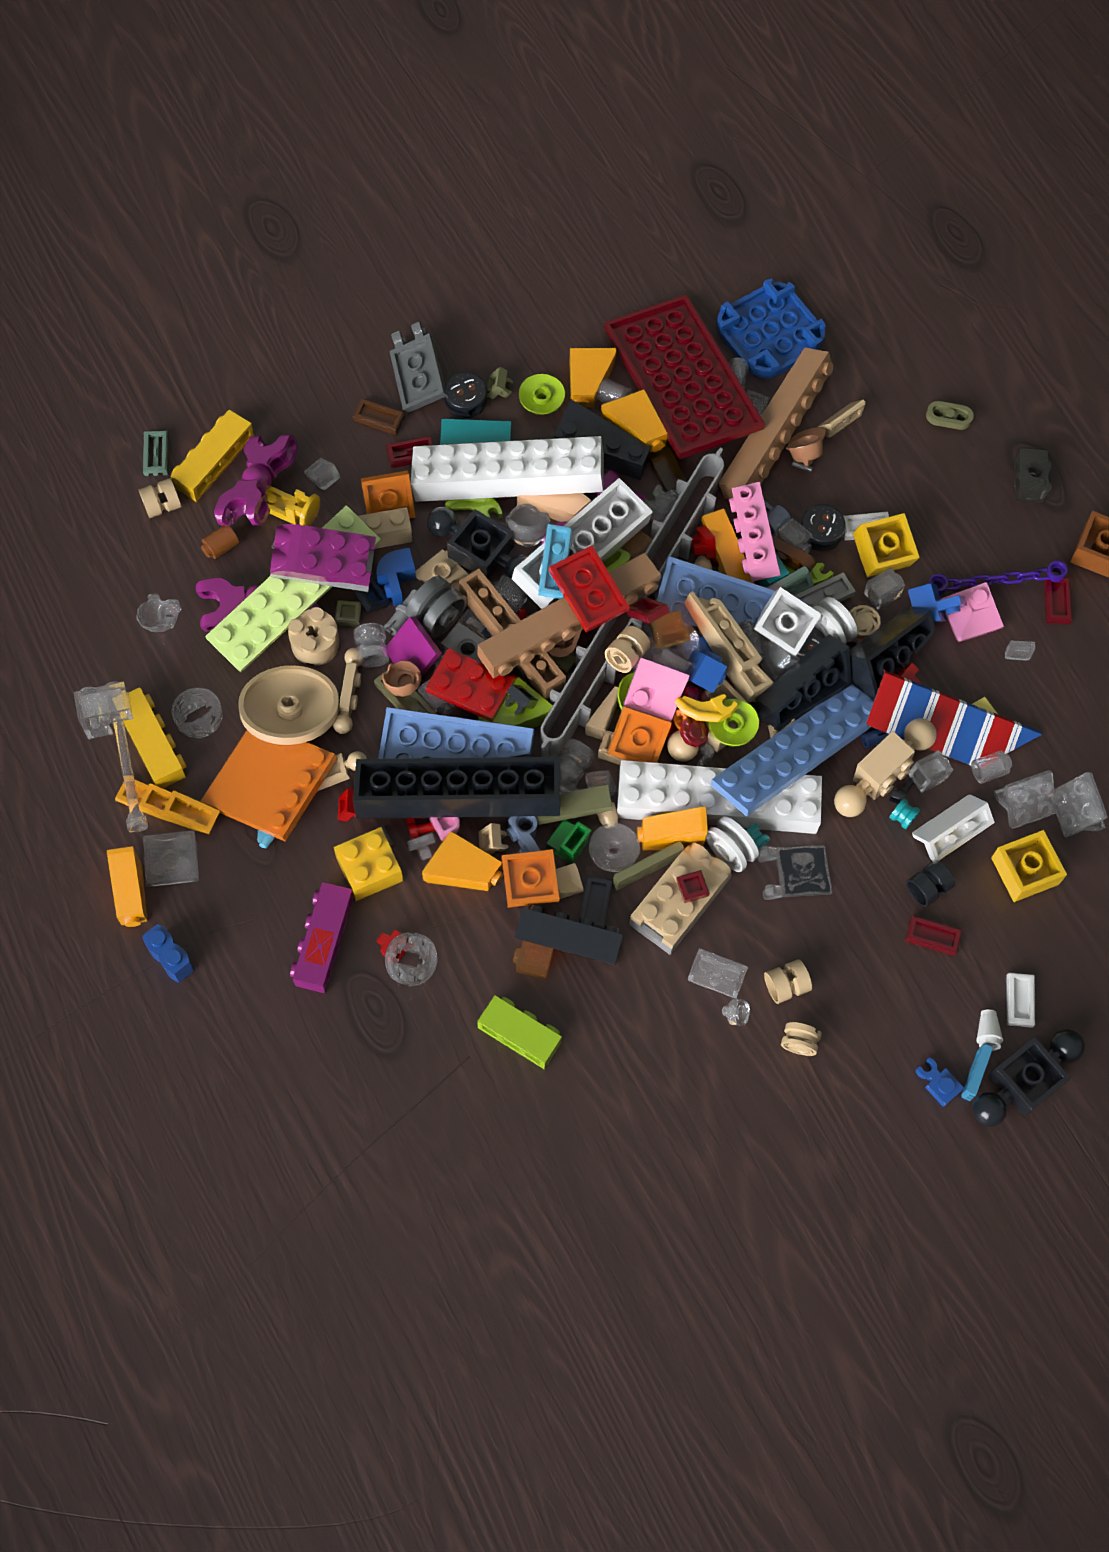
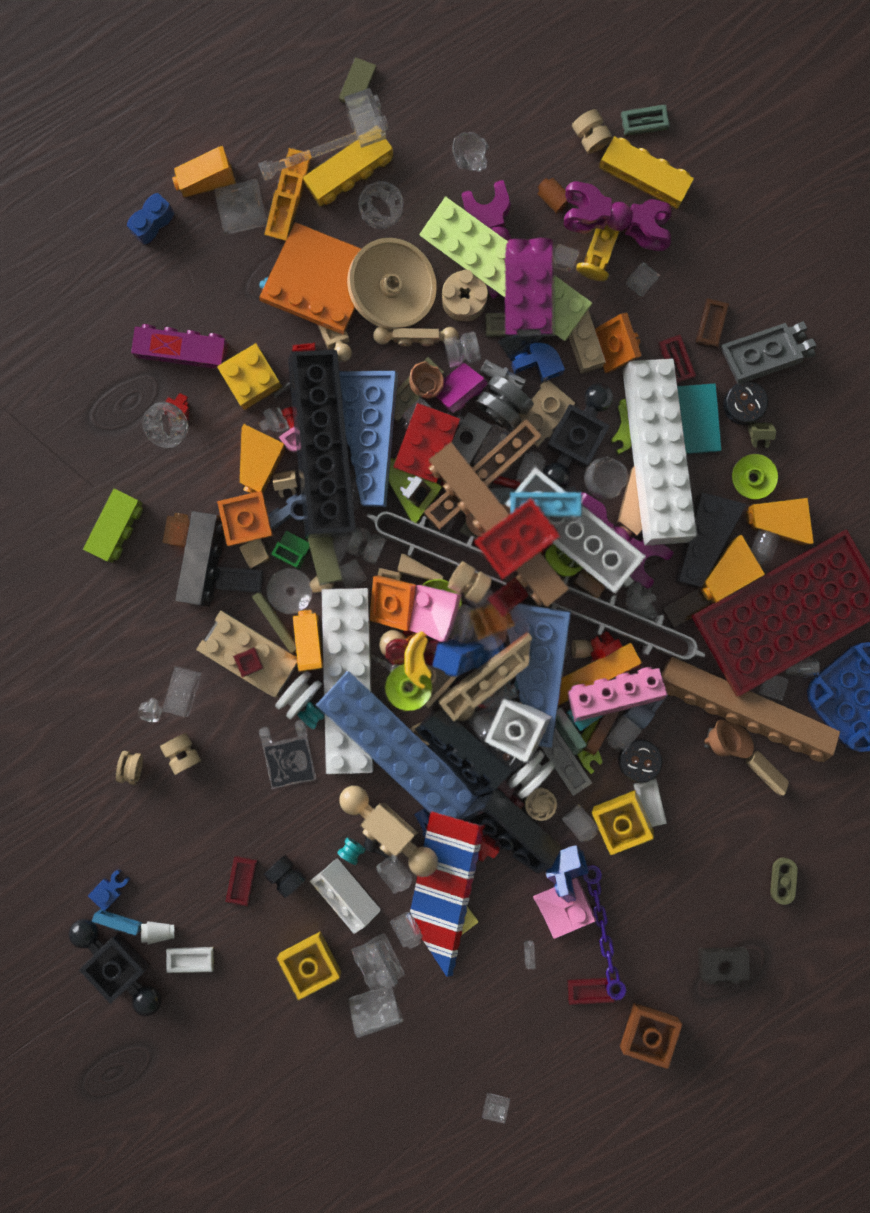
camera: 90 degrees right, 20 degrees up
none -> olive tile [339,57,376,109]

